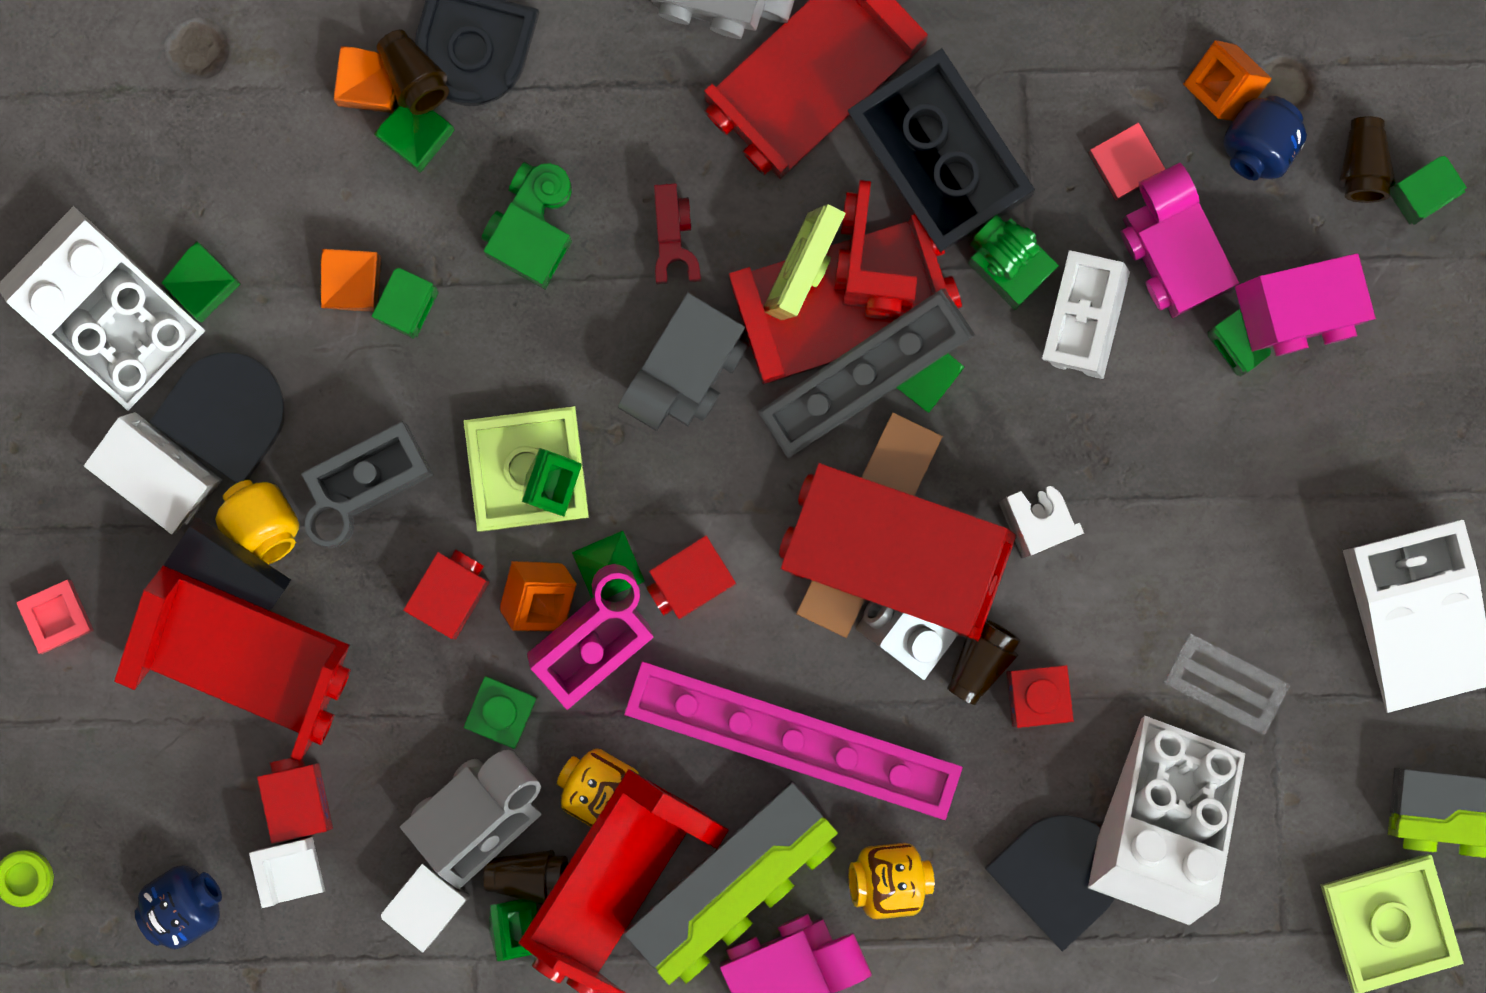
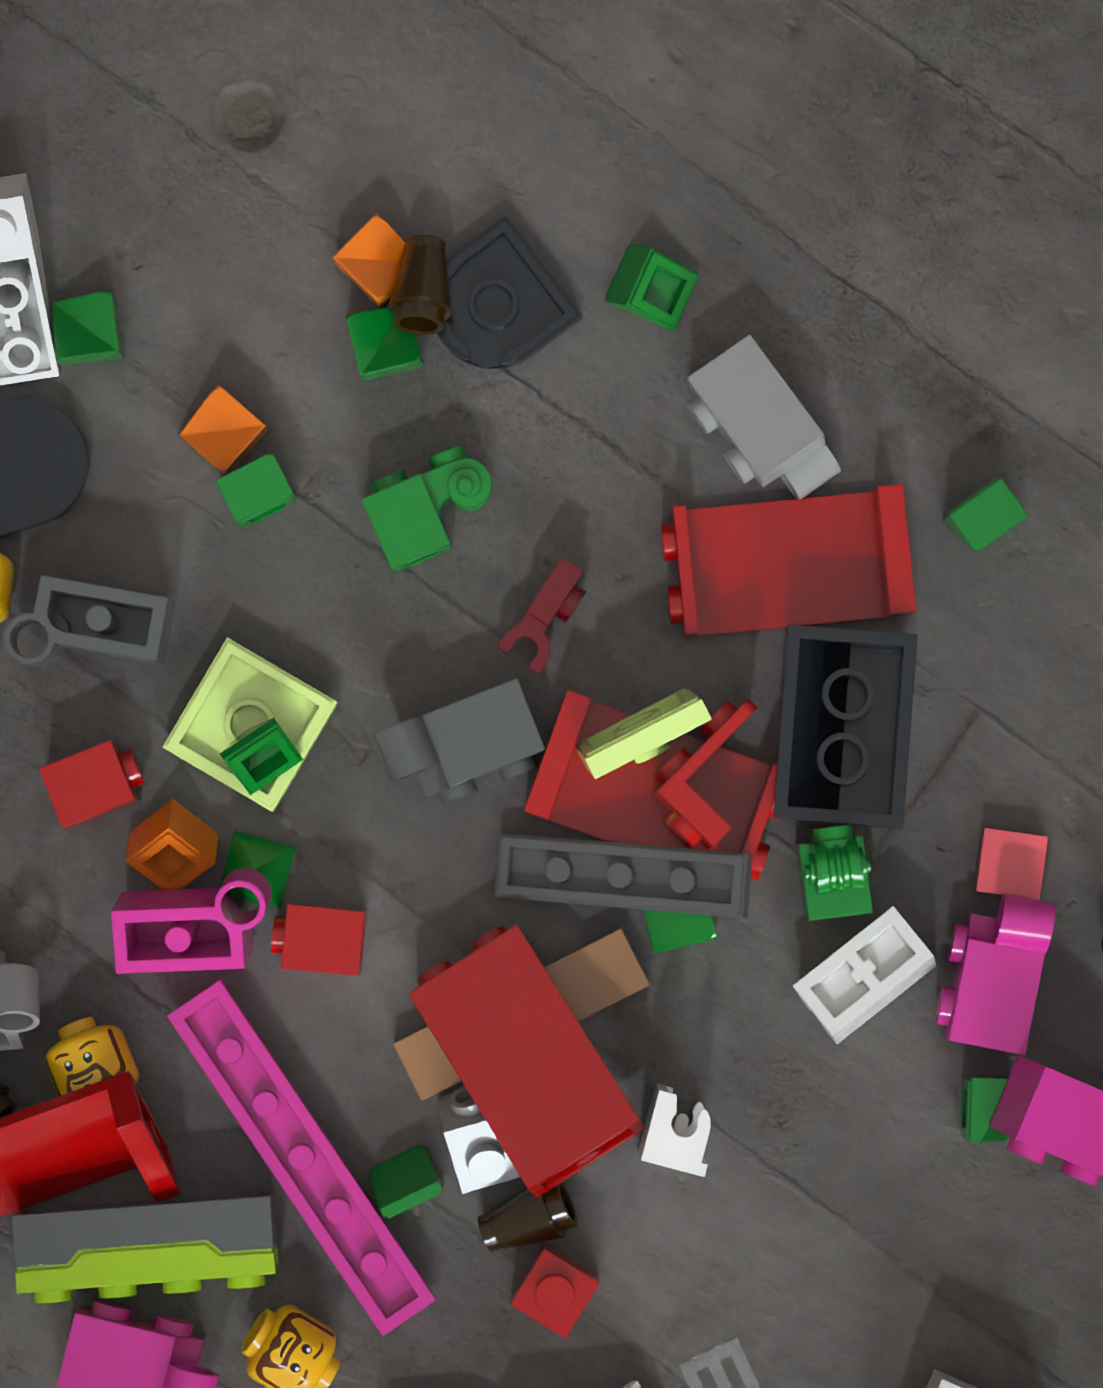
camera: 35 degrees right, 0 degrees up
green plate [463,676,538,749] -> none
none -> green slope [369,1145,444,1219]

